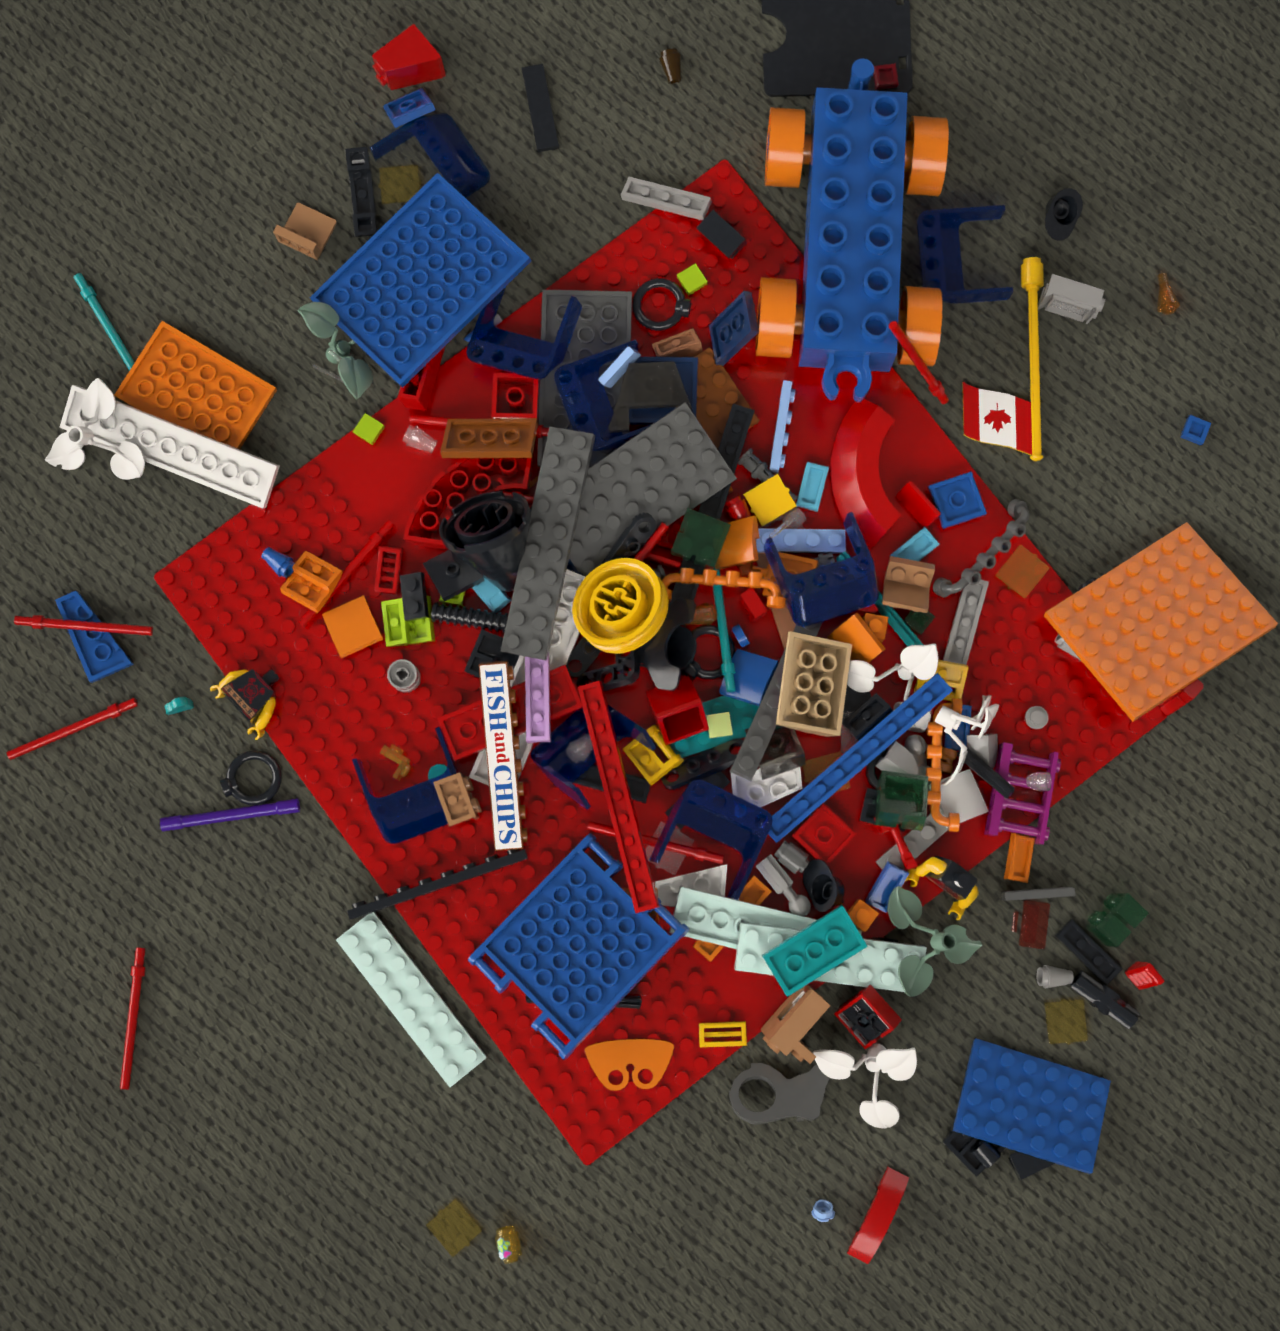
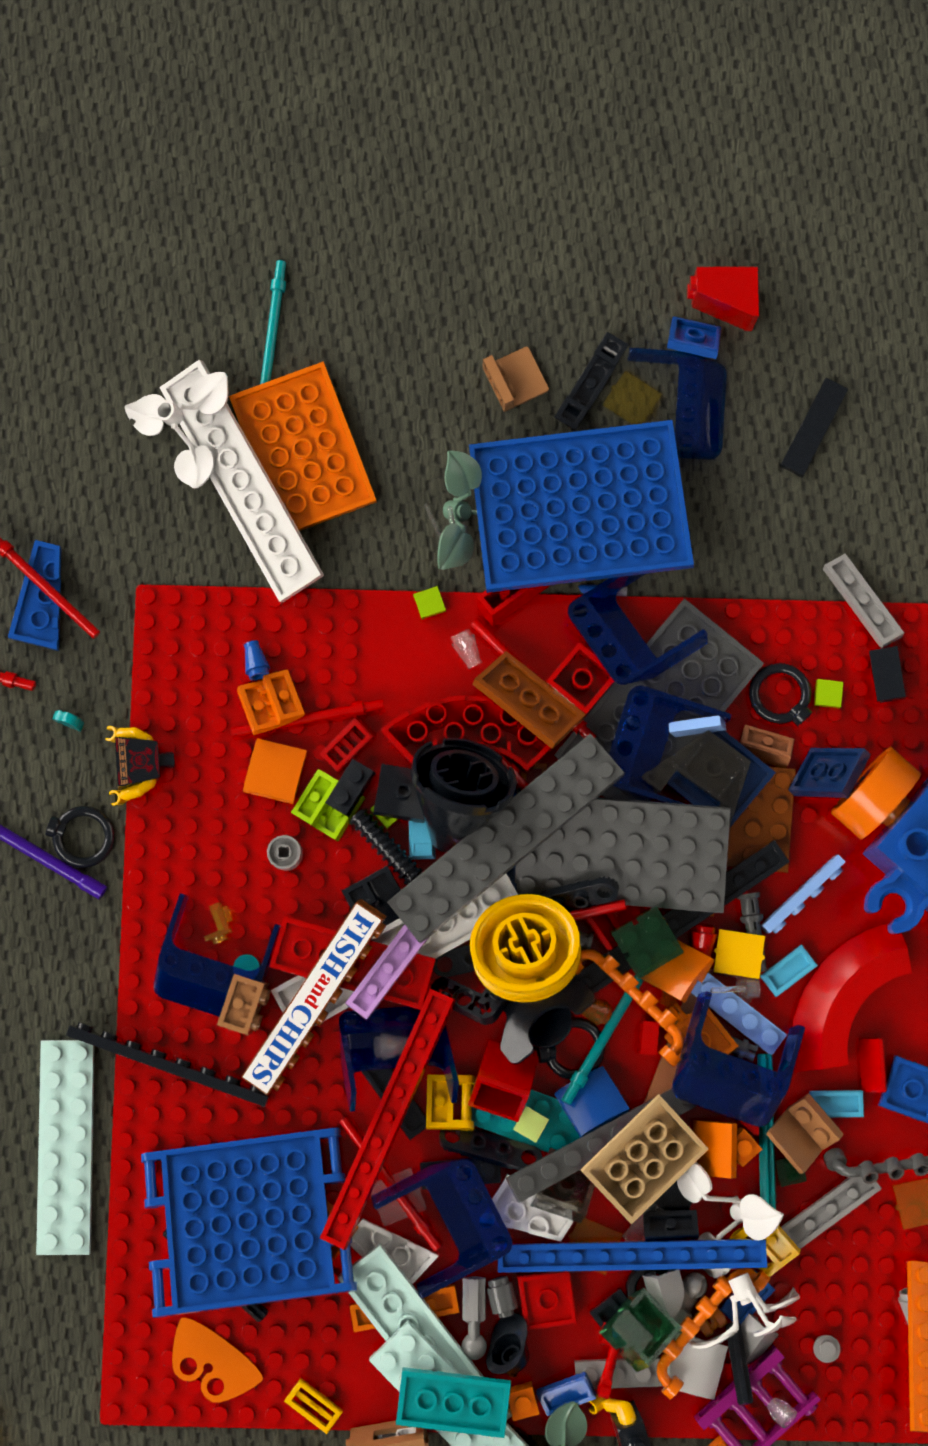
camera: 35 degrees right, 0 degrees up
blue tile [732,624,750,647] -> none

